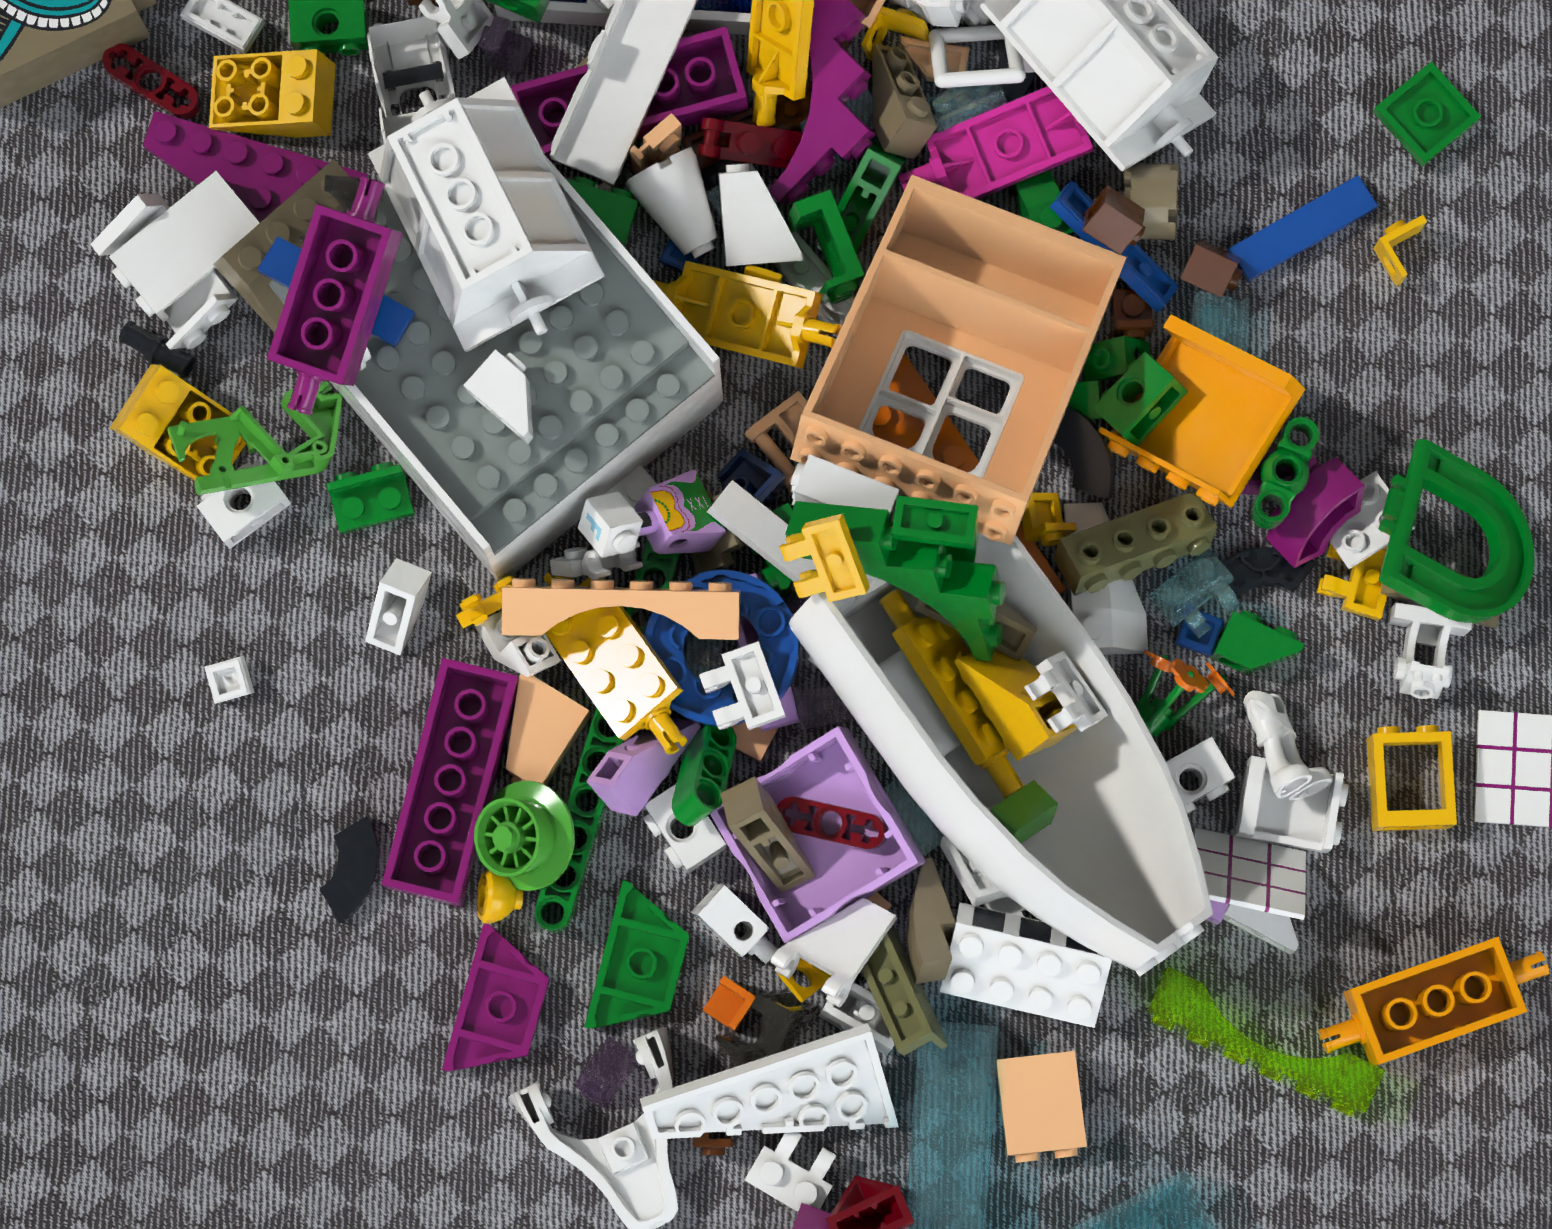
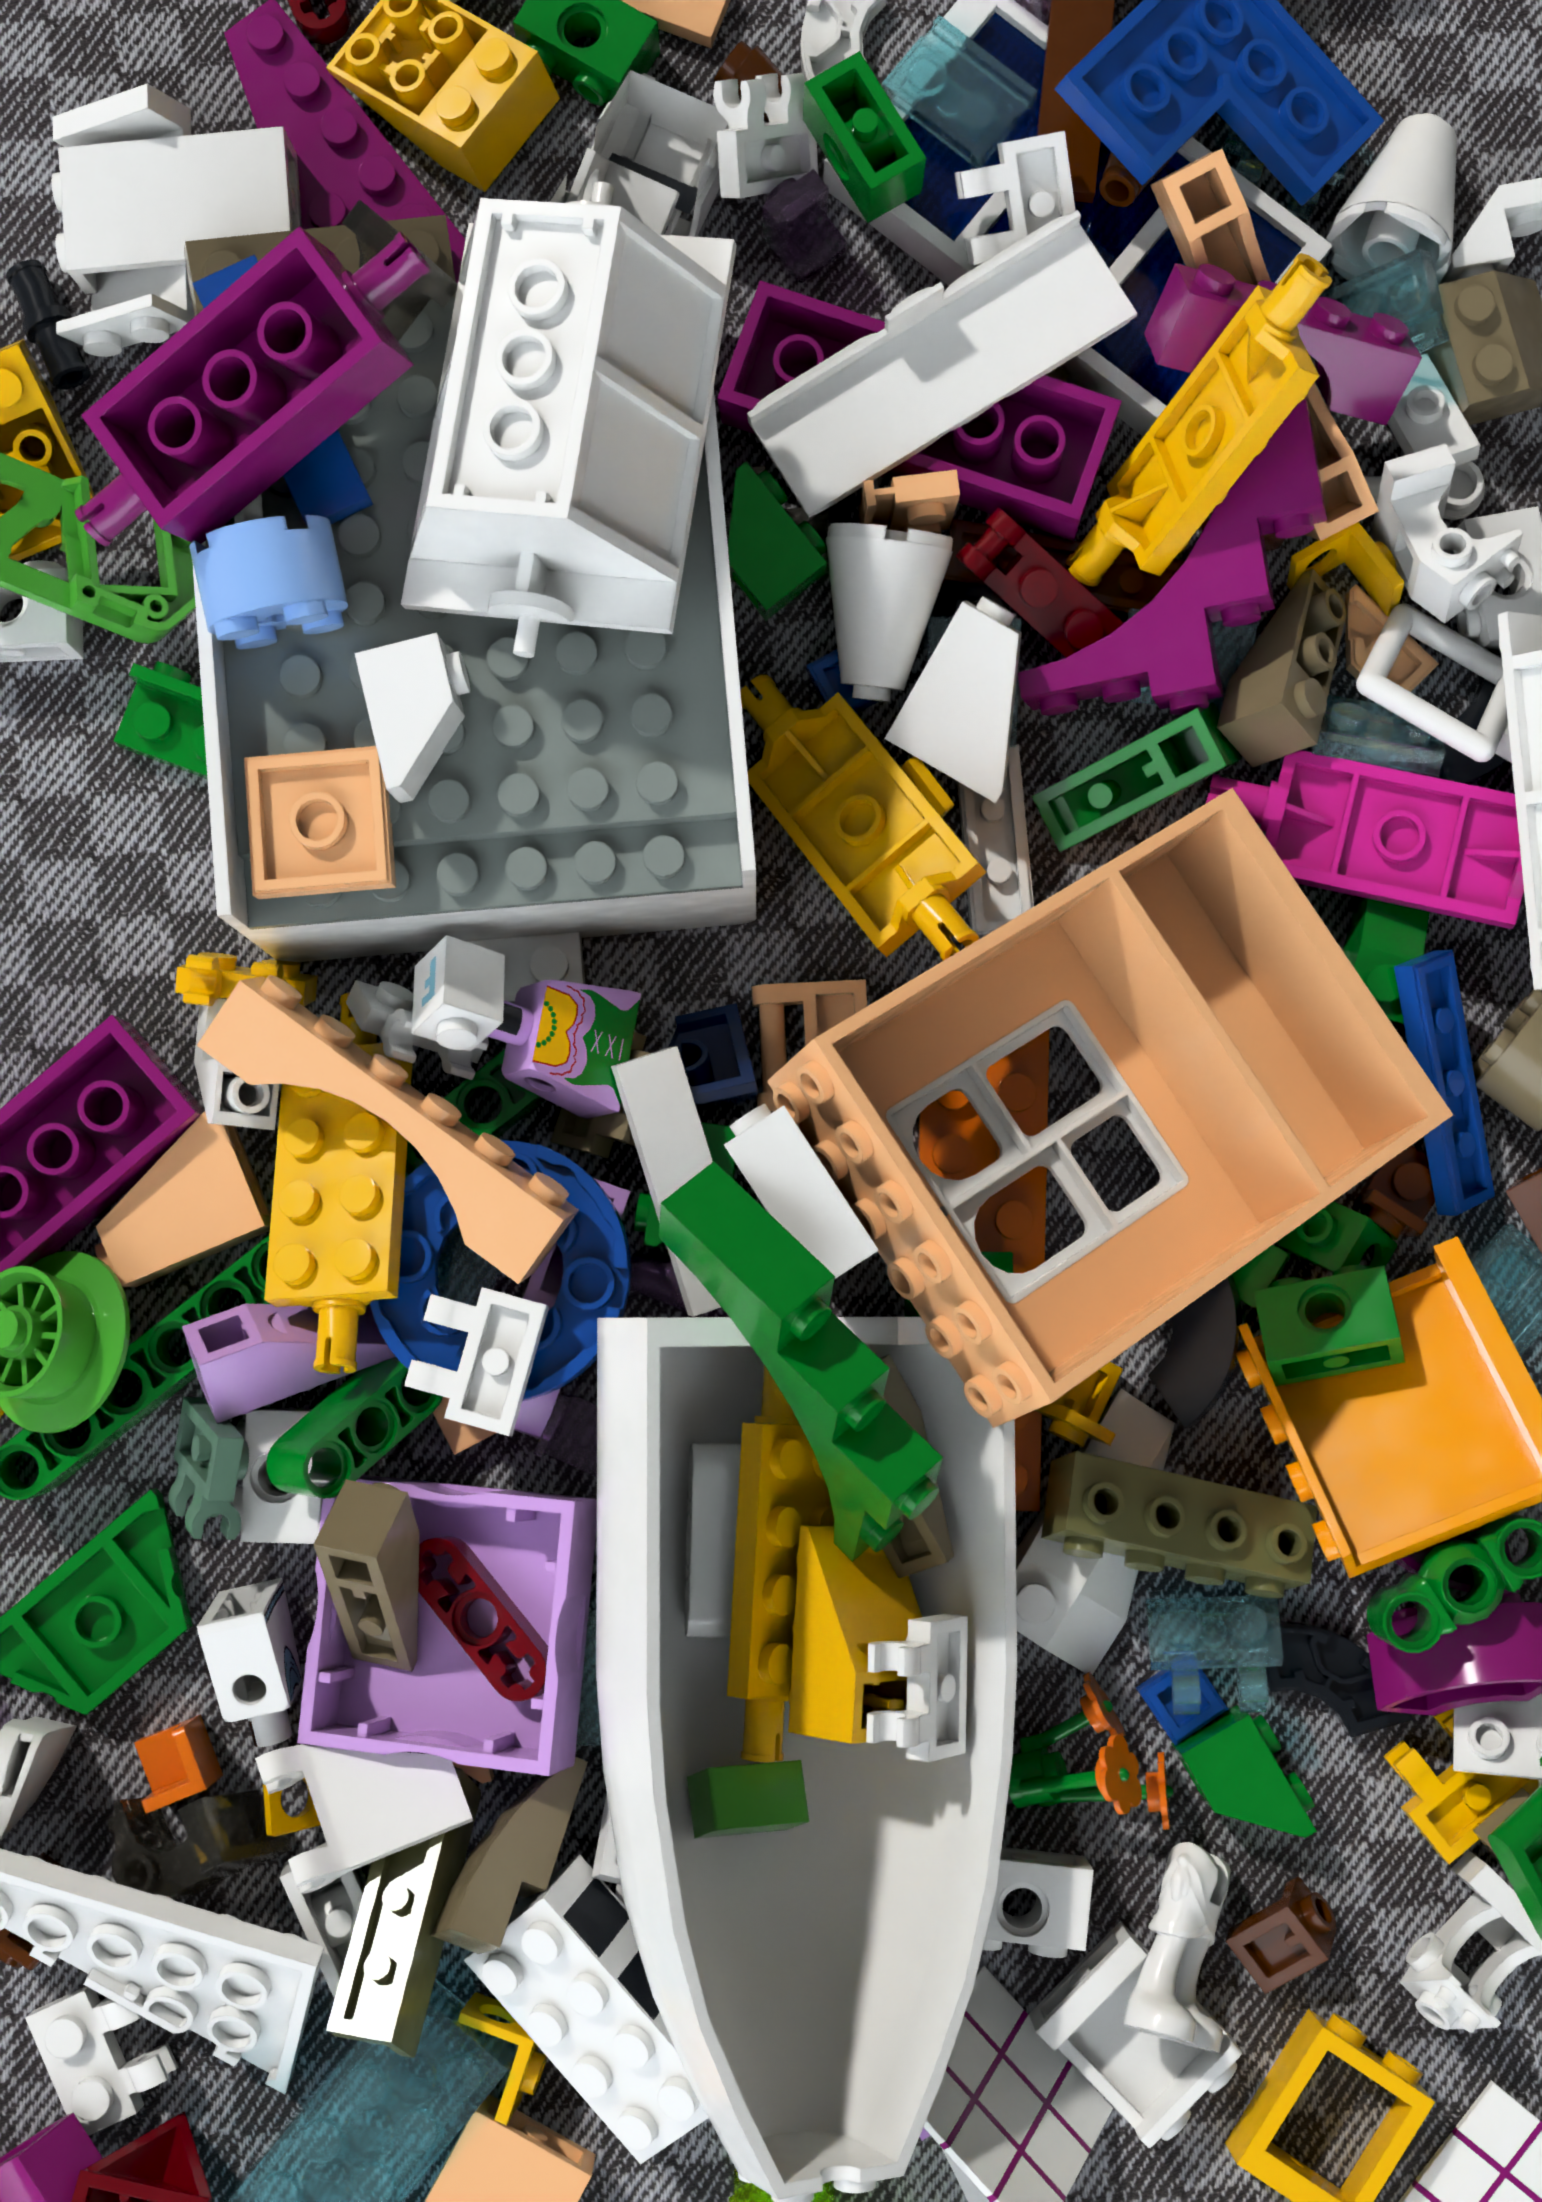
camera: 30 degrees right, 5 degrees up
white slope [365,558,432,655] -> none
yellow plate [779,514,870,602] -> none
green panel [785,189,864,305] -> none
green panel [891,495,978,563] -> none
reddish brown brick [1082,185,1146,254] -> none
none -> sand green plate [168,1397,249,1540]
none -> light blue brick [189,515,348,649]
none -> light nougat tile [244,746,396,899]
none -> yellow bracket [458,1992,547,2126]
none -> white bracket [566,148,680,235]
none -> reddish brown bracket [1225,1876,1337,1994]

